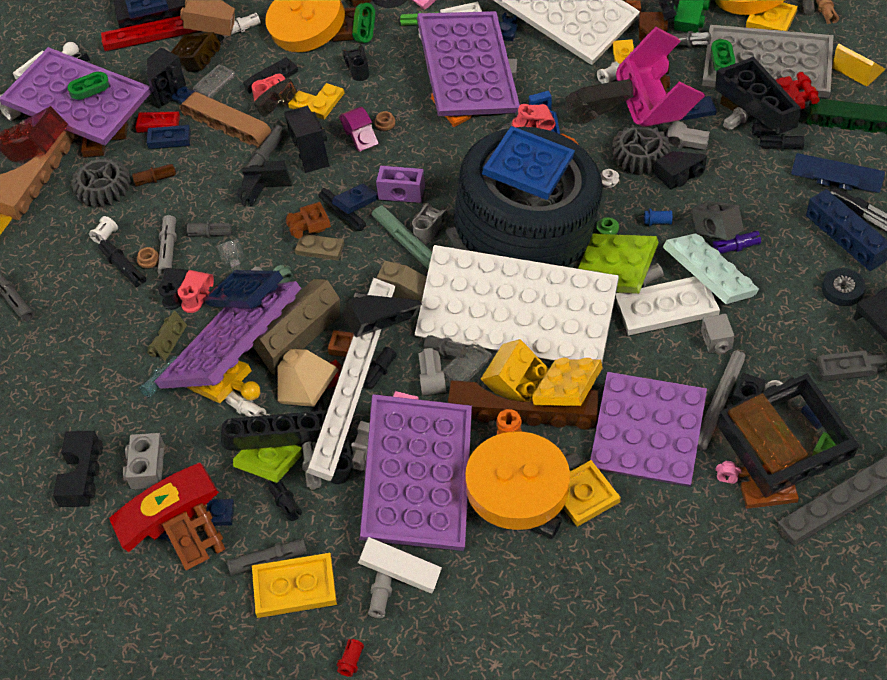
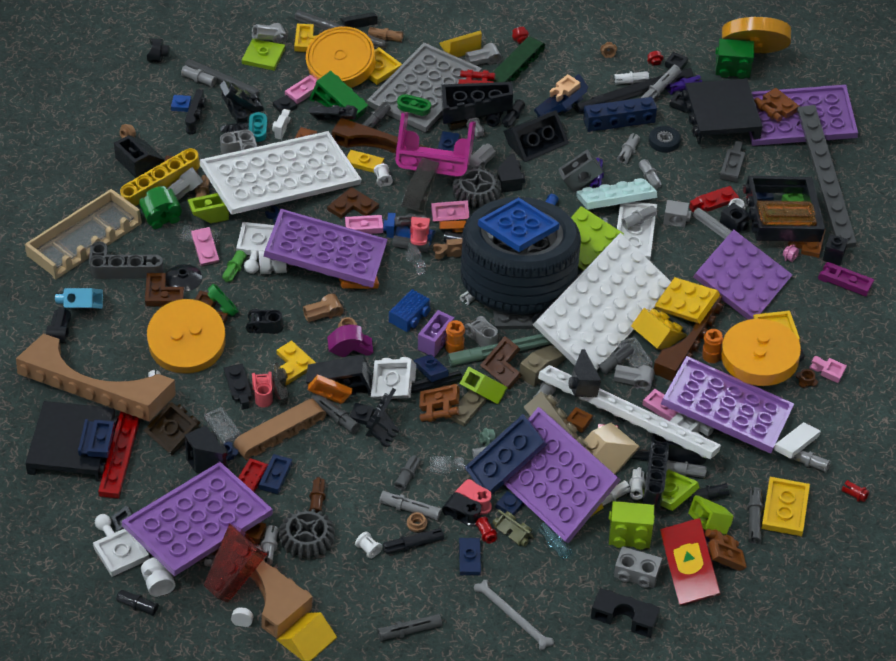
camera: 75 degrees left, 5 degrees down
green plate [68,72,109,100] -> none
none -> light grey pin [261,525,279,565]
none -> medium nougat piece [303,294,344,322]
none -> orange plate [308,374,352,404]
none -> reddish brown plate [327,187,379,219]
none -> bright pink plate [345,215,383,234]
none -> white plate [371,357,416,400]
none -> blue brick [389,289,431,332]
none -> dark grey axle [394,213,427,228]
none -> bright pink plate [431,200,469,221]
none -> orange piece [445,320,465,353]
none -> lime slope [459,367,508,404]
none -> dark blue plate [459,538,481,576]
none -> light grey piece [465,43,502,65]
none -> light grey piece [474,580,554,651]
none -> red pin [475,517,497,544]
none -> reddish brown plate [480,336,522,389]
none -> dark blue plate [495,491,524,516]
none -> black slope [503,110,569,162]
none -> light nougat plate [550,74,581,102]
none -> lime brick [609,501,655,550]
none -> light grey pin [617,133,640,164]
none -> light grey axle [621,206,657,230]
none -> light grey axle [639,159,662,189]
none -> lime slope [688,495,734,534]
none -> red hinge [689,186,739,212]
none -> reddish brown plate [796,369,818,388]
none -> bright pink plate [809,356,847,383]
none -> magenta plate [818,262,874,296]
none -> black brick [823,234,848,266]

